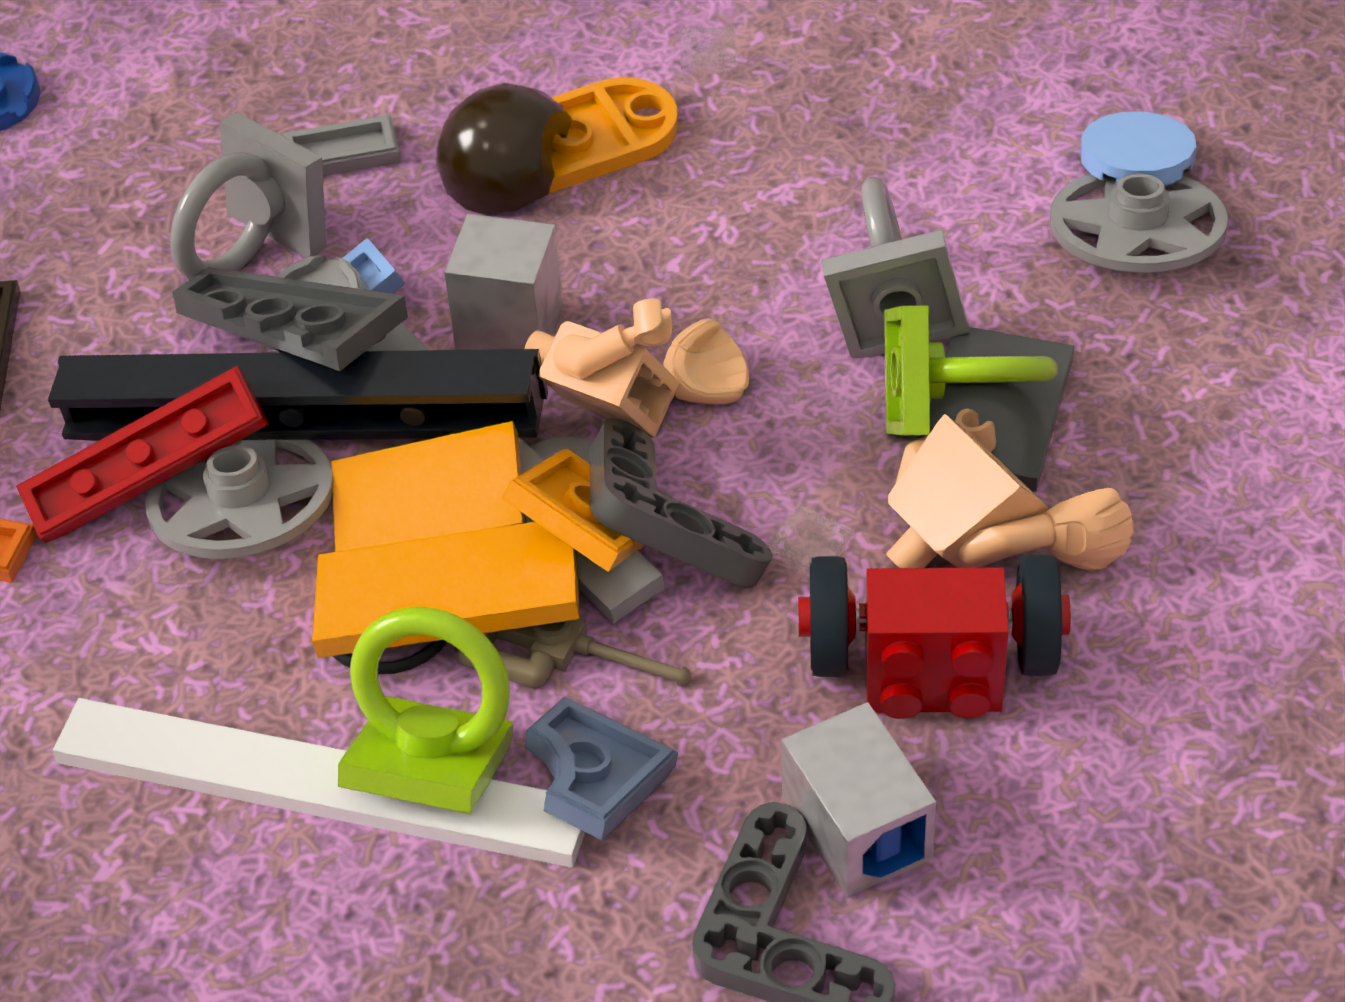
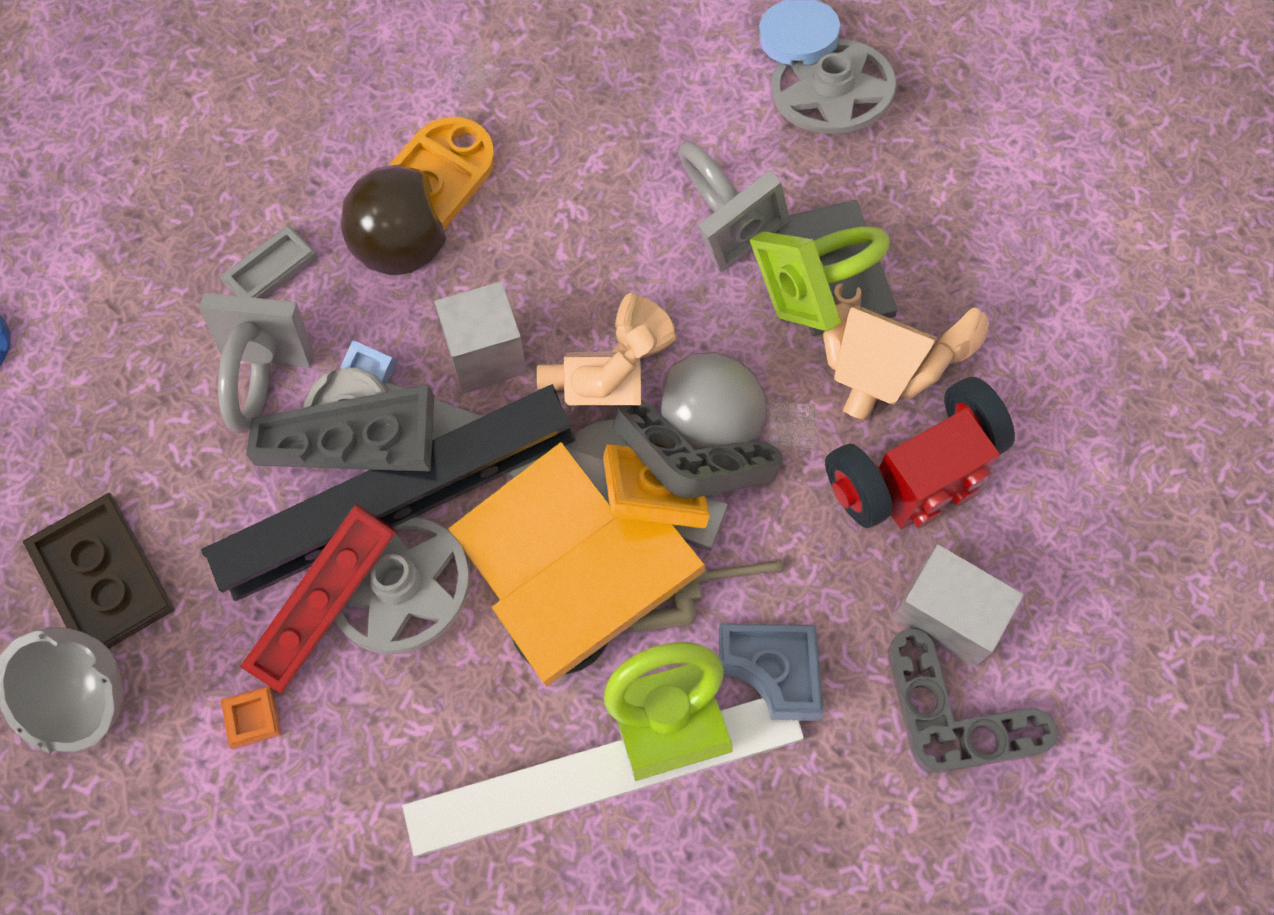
camera: 35 degrees left, 20 degrees up
none -> light grey cylinder [661,352,767,450]

